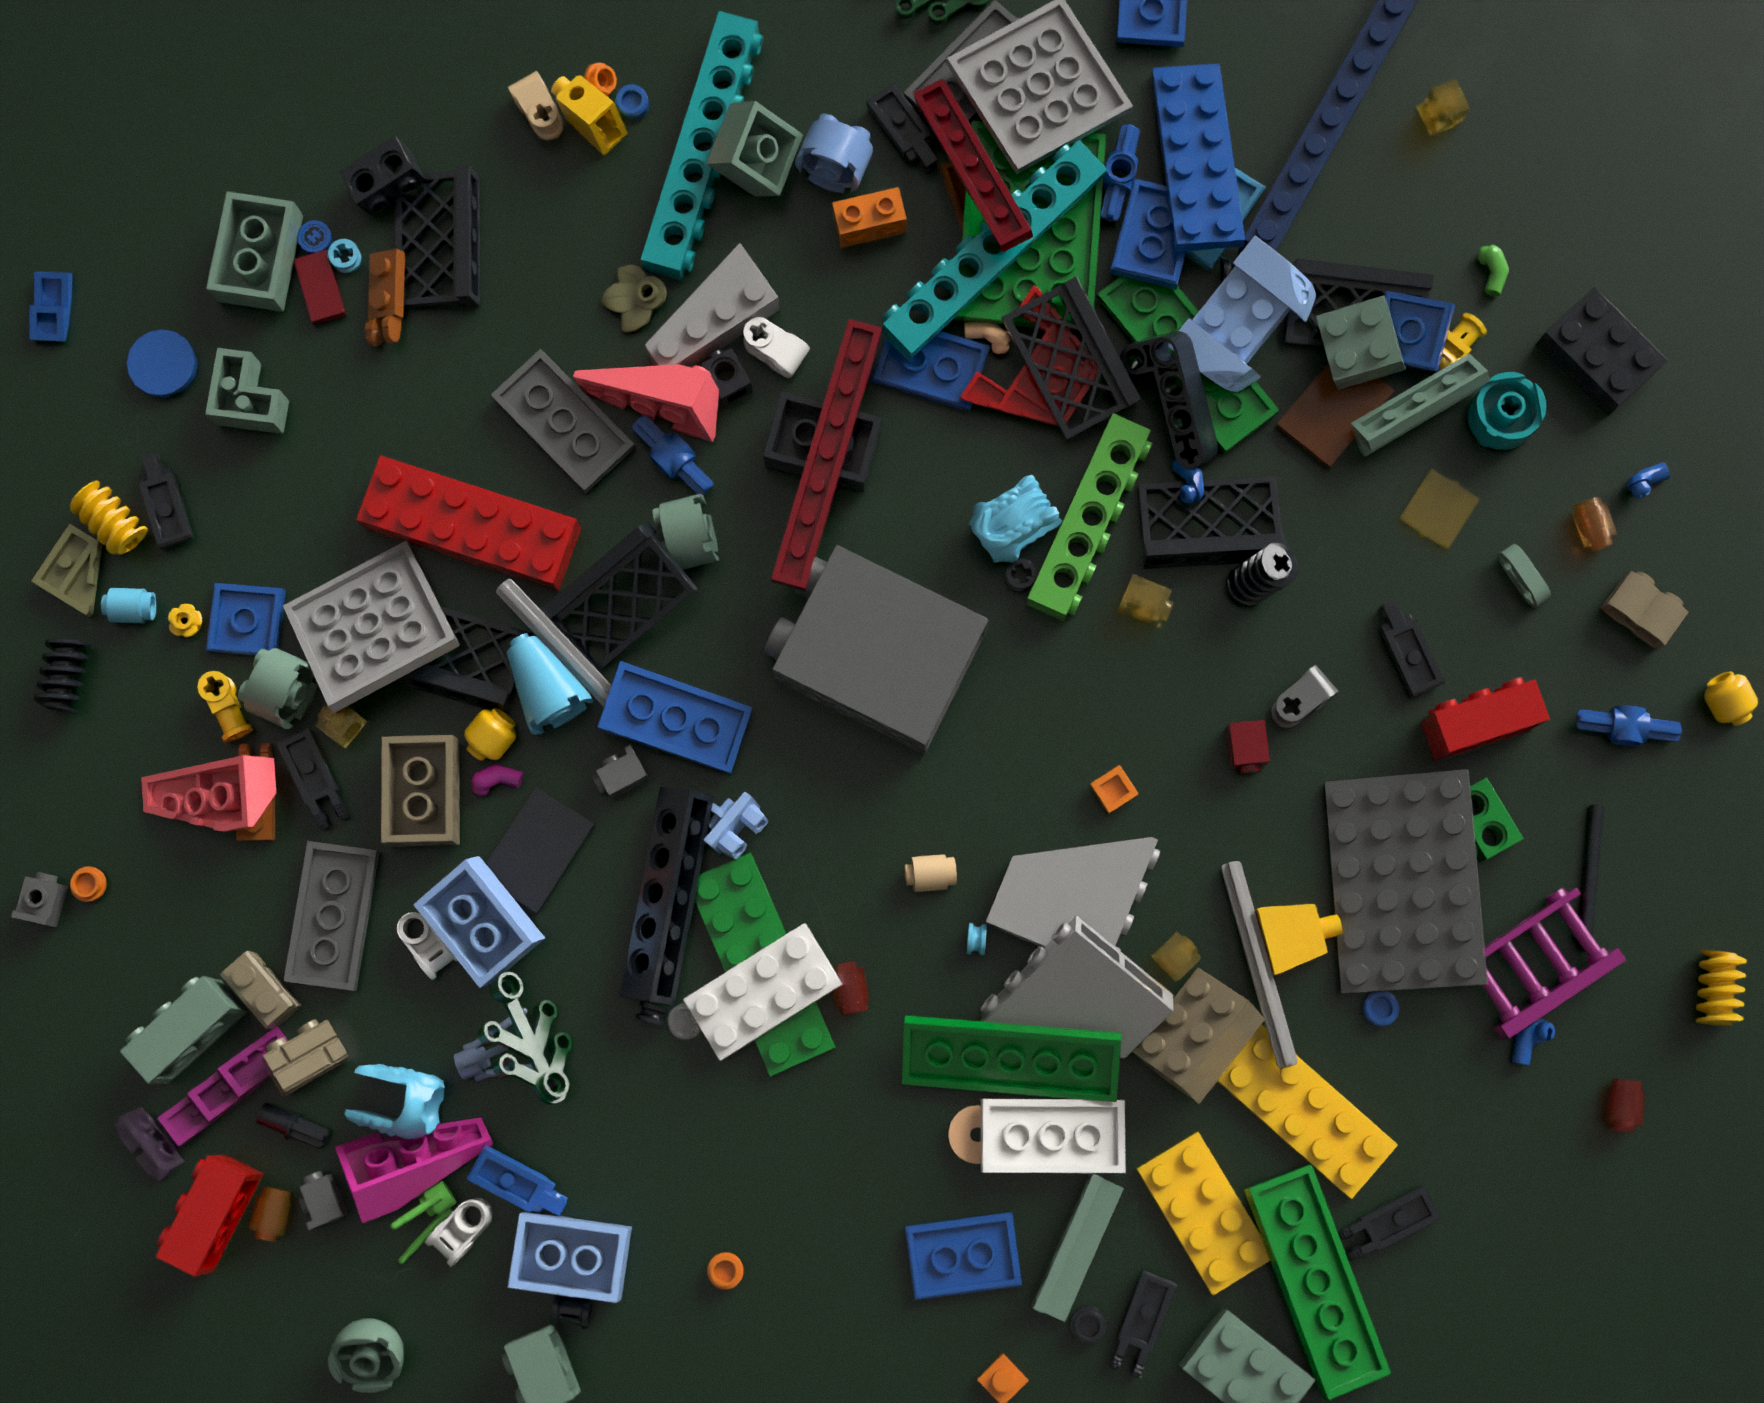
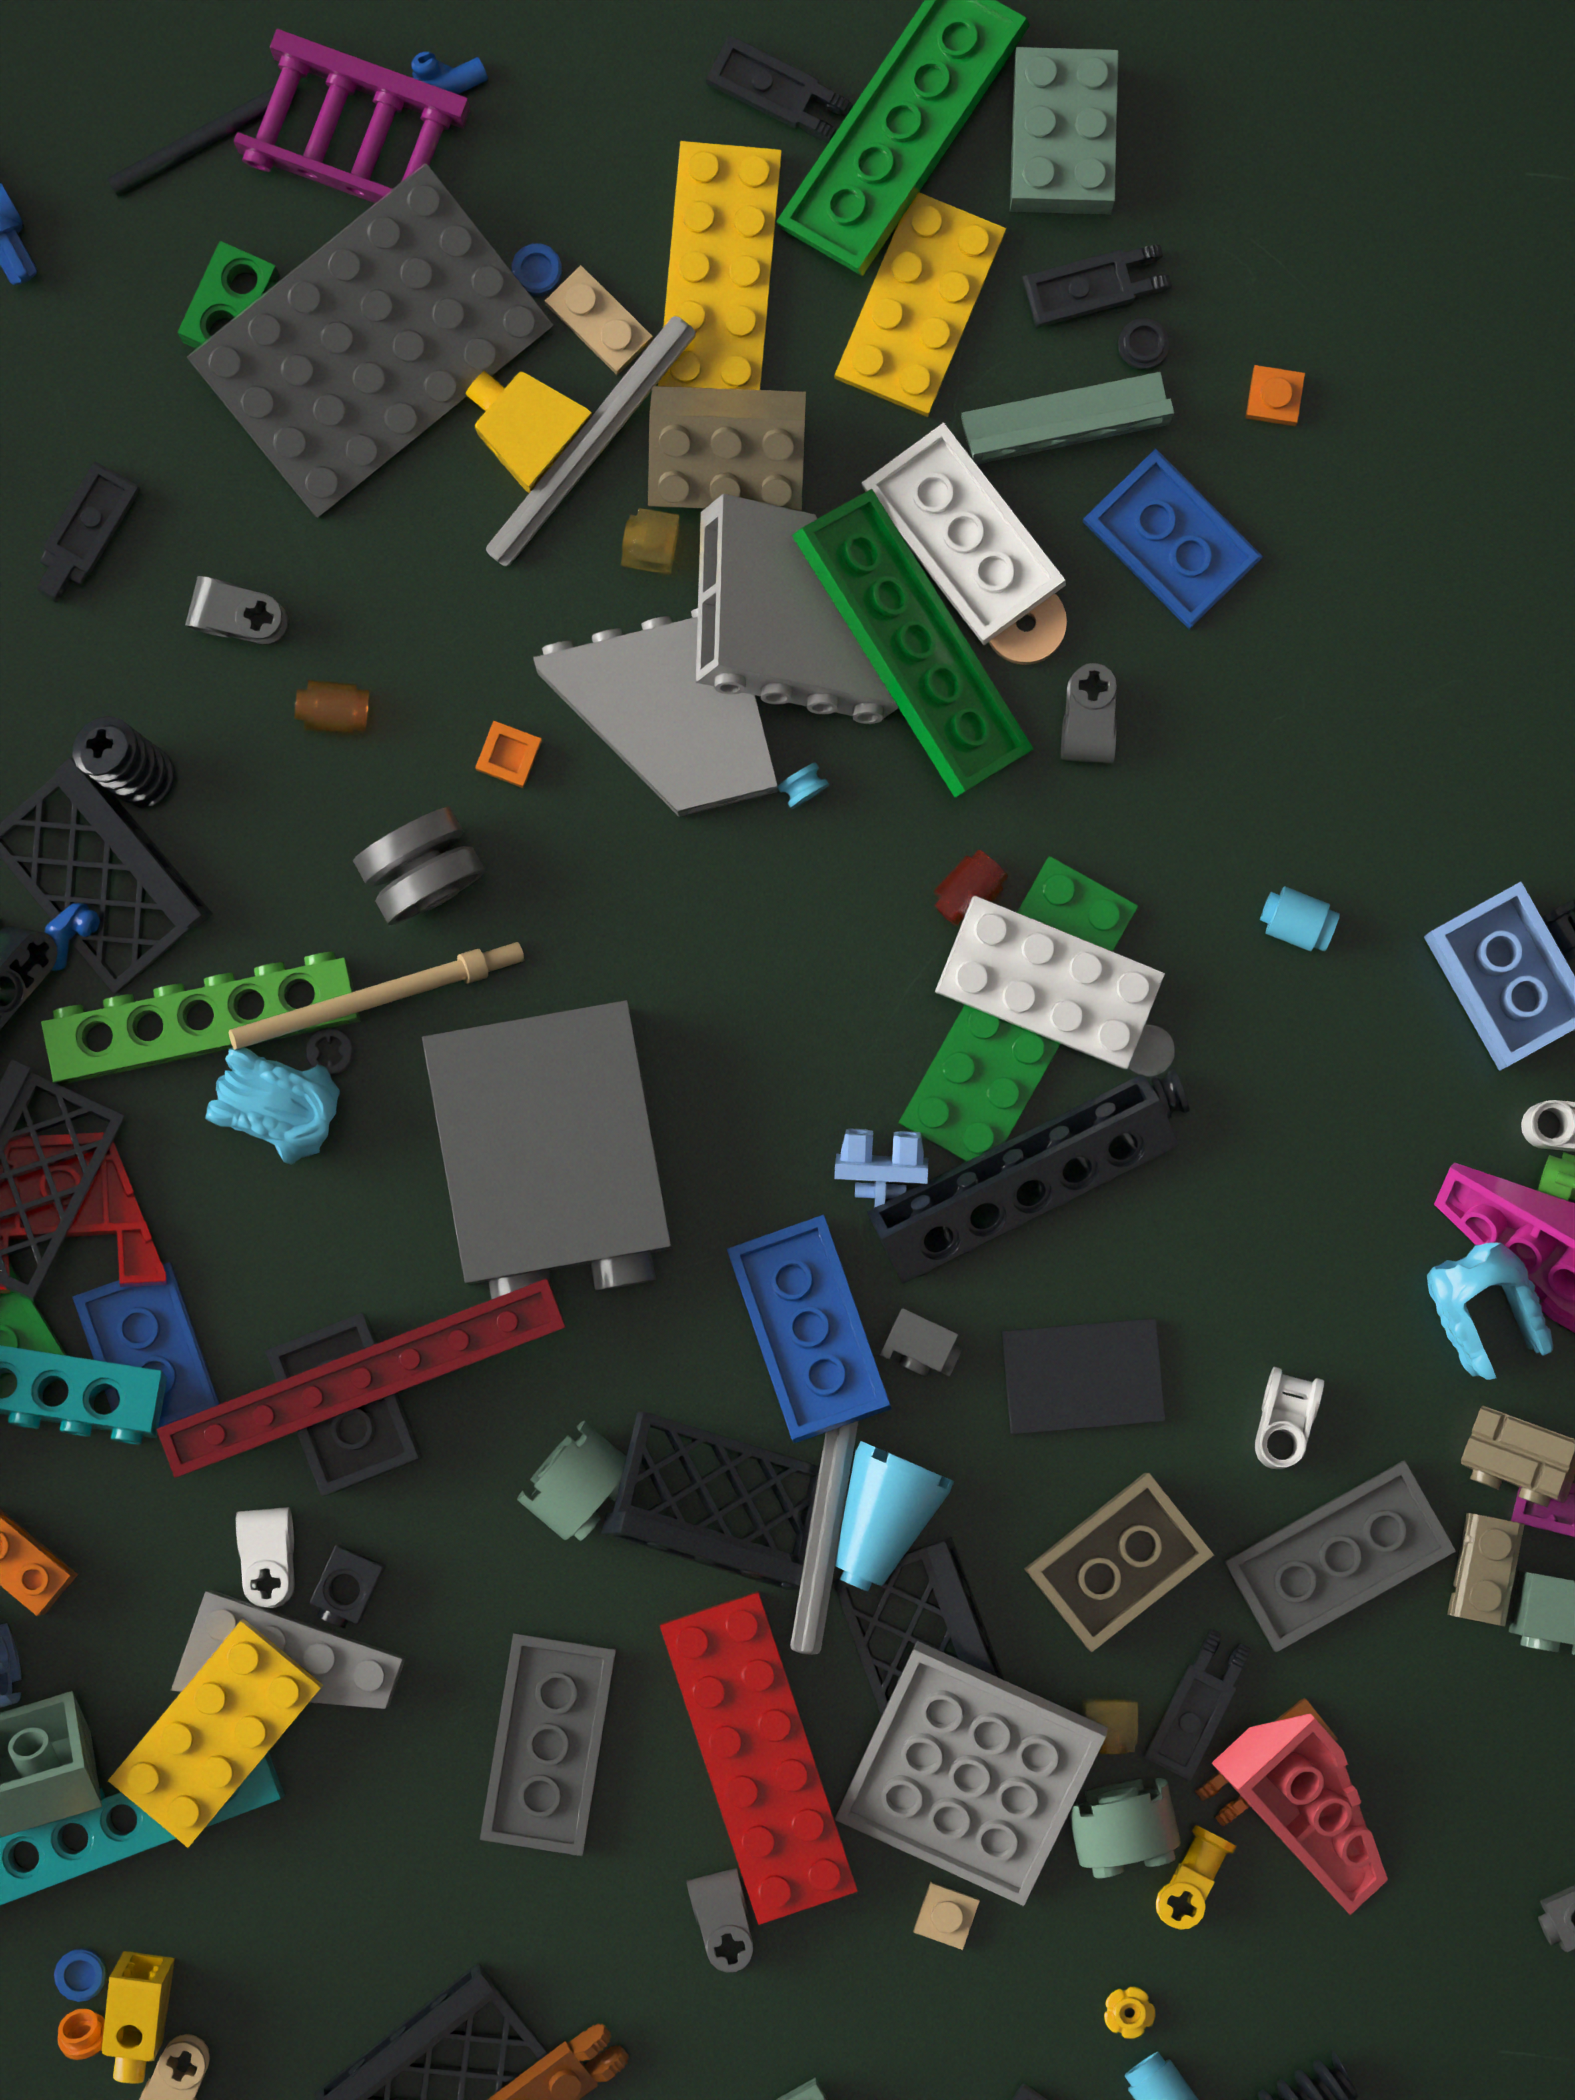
camera: 130 degrees left, 5 degrees up
orange plate [70,866,107,902] -> none
blue tile [206,583,286,657] -> none
light blue brick [413,856,545,988] -> none
sand blue plant [454,1008,534,1082] -> none
yellow head [464,708,517,761] -> none
blue hinge [467,1144,568,1216] -> none
magenta arm [471,764,524,796] -> none
plant [478,972,573,1105] -> none
coral wedge [573,364,719,442] -> none
olive plate [601,265,667,333] -> none
blue axle [632,415,713,496] -> none
orange plate [707,1252,744,1289] -> none
tan brick [904,854,957,892] -> none
light nougat arm [964,322,1011,354] -> none
clear yellow brick [1117,574,1174,623] -> none
dark red brick [1225,720,1270,774] -> none
red brick [1420,677,1550,762] -> none
none -> yellow plate [108,1618,323,1848]
none -> tan bar [229,942,524,1050]
none -> clear orange brick [295,680,369,735]
none -> flat silver wheel [353,807,486,925]
none -> tan plate [545,265,653,375]
none -> dark grey piece [686,1868,753,1973]
none -> tan plate [913,1881,980,1950]
none -> dark grey piece [1061,663,1117,763]
none -> medium azure brick [1260,886,1340,952]

